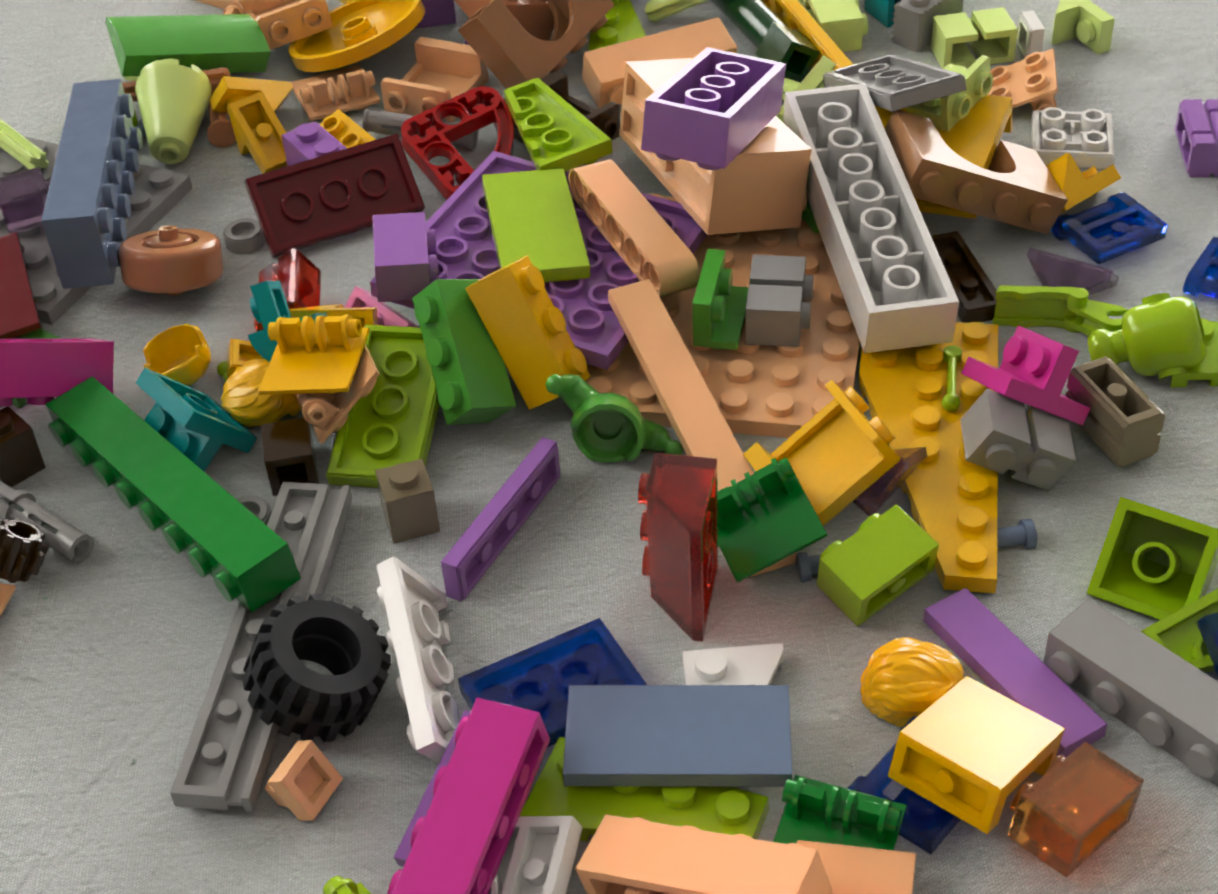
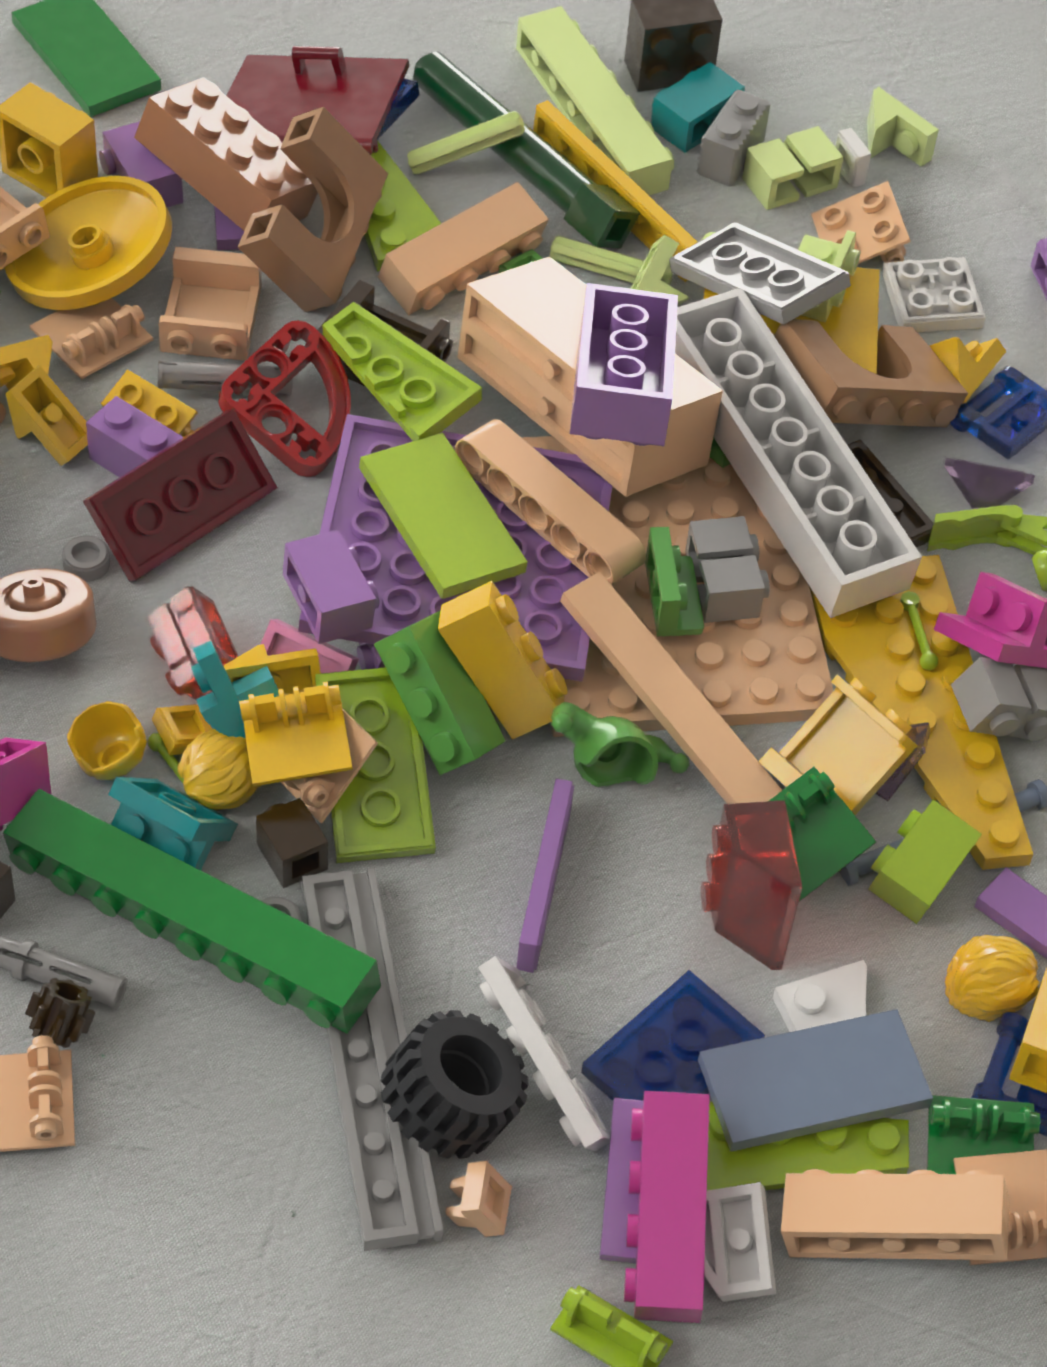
camera: 25 degrees left, 10 degrees up
dark tan brick [375,459,440,544] -> none

